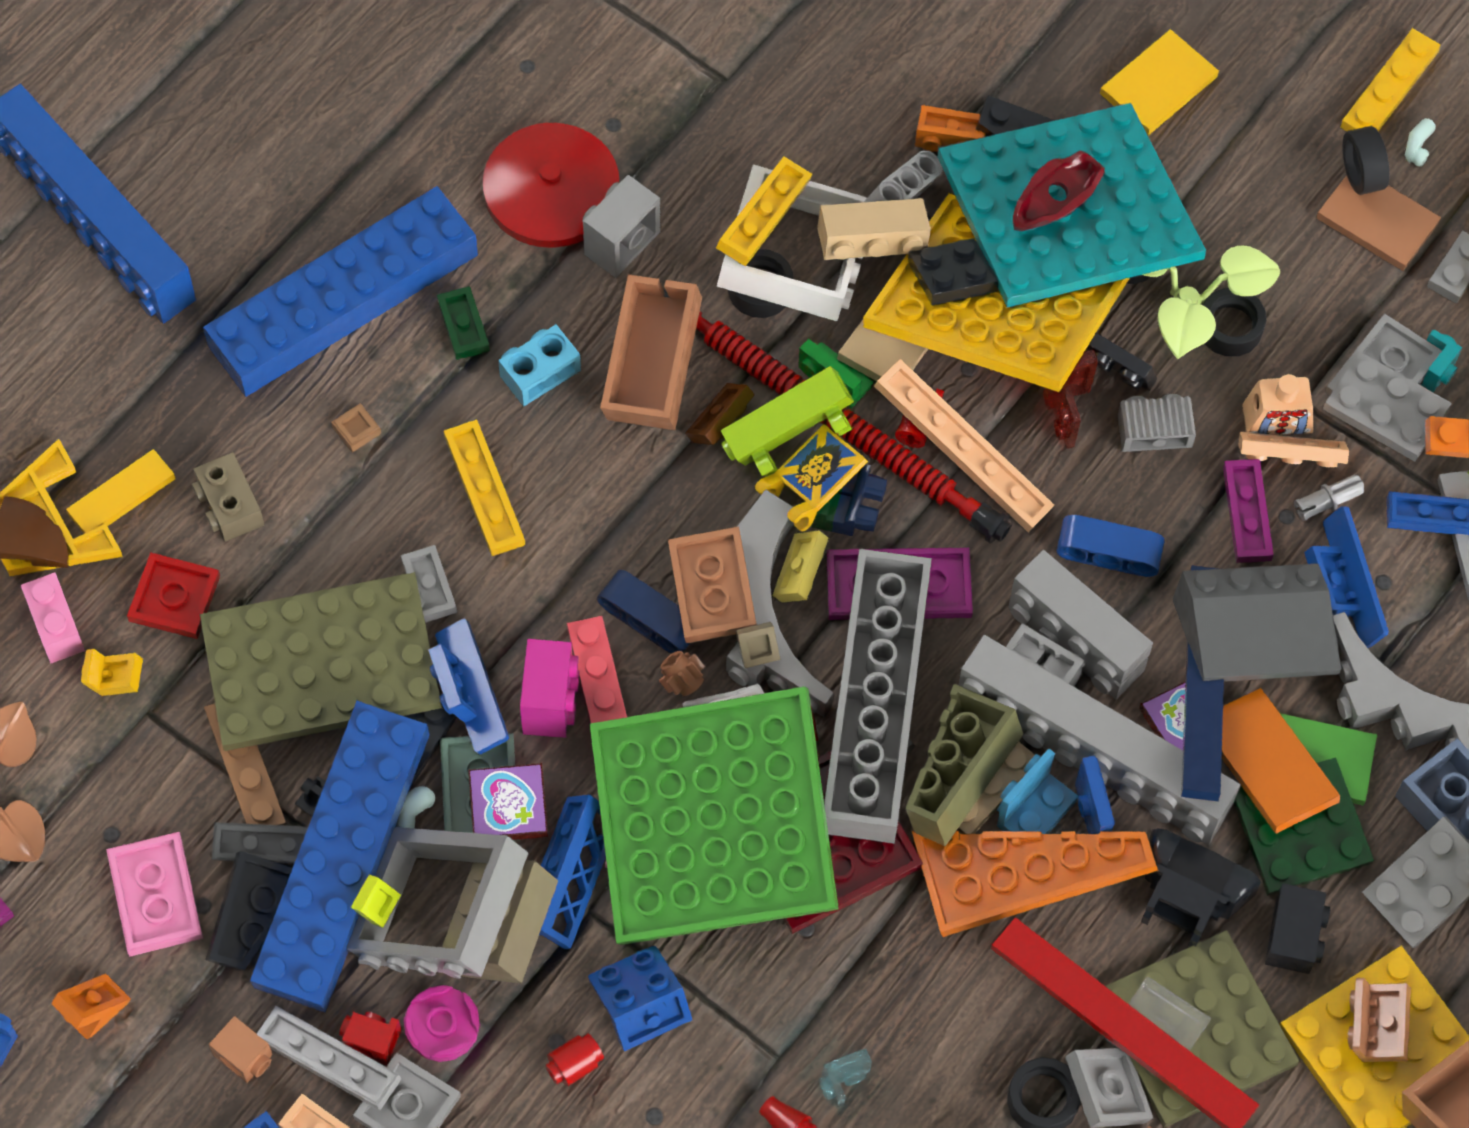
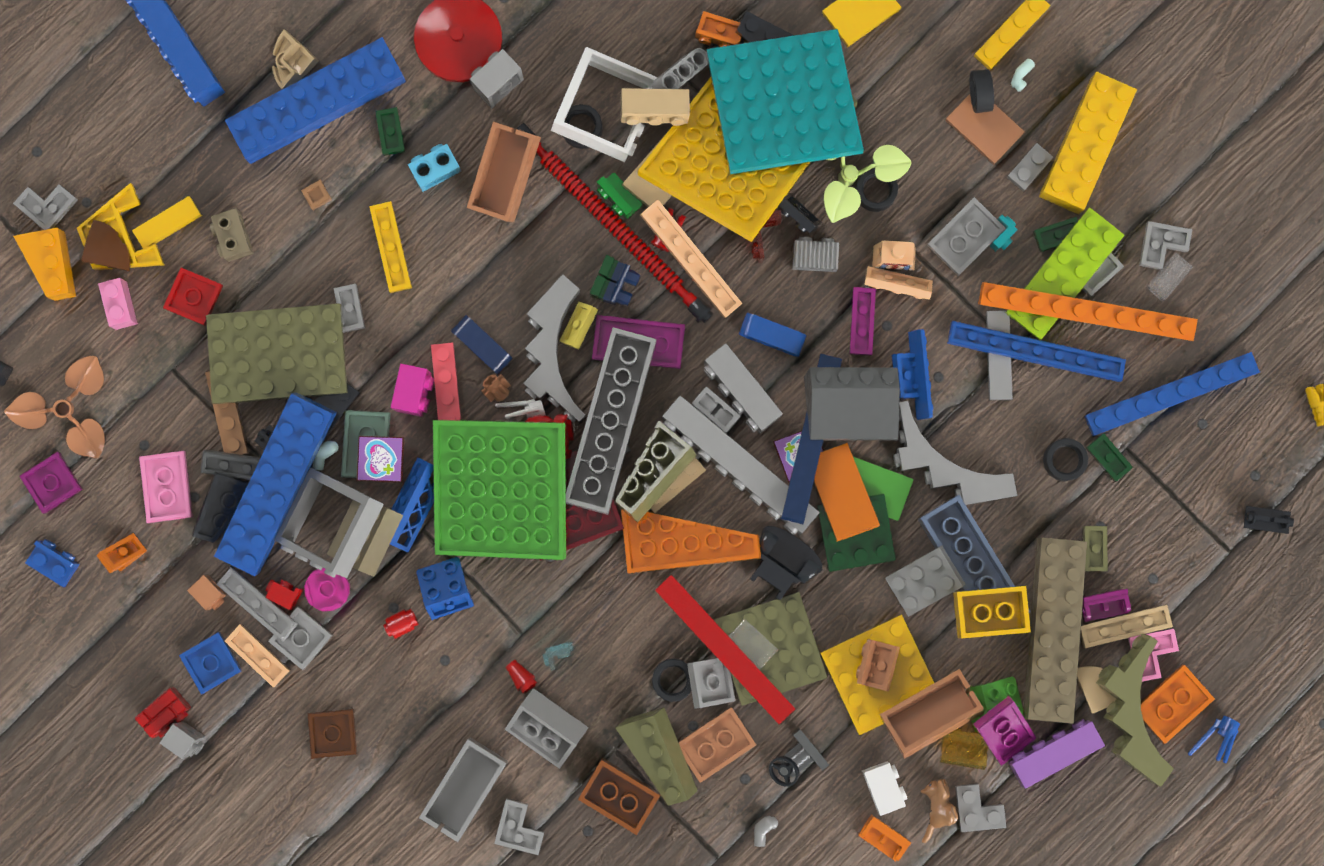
camera: 10 degrees right, 20 degrees up
yellow bracket [81,649,143,696] -> none
neon yellow plate [351,875,401,928] -> none
bracket [428,619,509,755] -> none
nougat plate [668,527,757,643] -> none
reddish brown plate [685,383,755,445] -> none
yellow plate [716,156,813,267] -> none
lime brick [721,366,854,477] -> none
dark tan plate [736,621,781,668] -> none
flag [755,424,868,532] -> none
black plate [908,238,999,306] -> none
dark azure bracket [997,749,1078,834] -> none
dark red piece [1012,151,1105,231] -> none
blue plate [1075,756,1115,834] -> none
black brick [1265,883,1331,974] -> none
light grey axle [1294,474,1365,521] -> none
light grey plate [1323,351,1452,462] -> none
none -> tan brick [272,30,319,89]

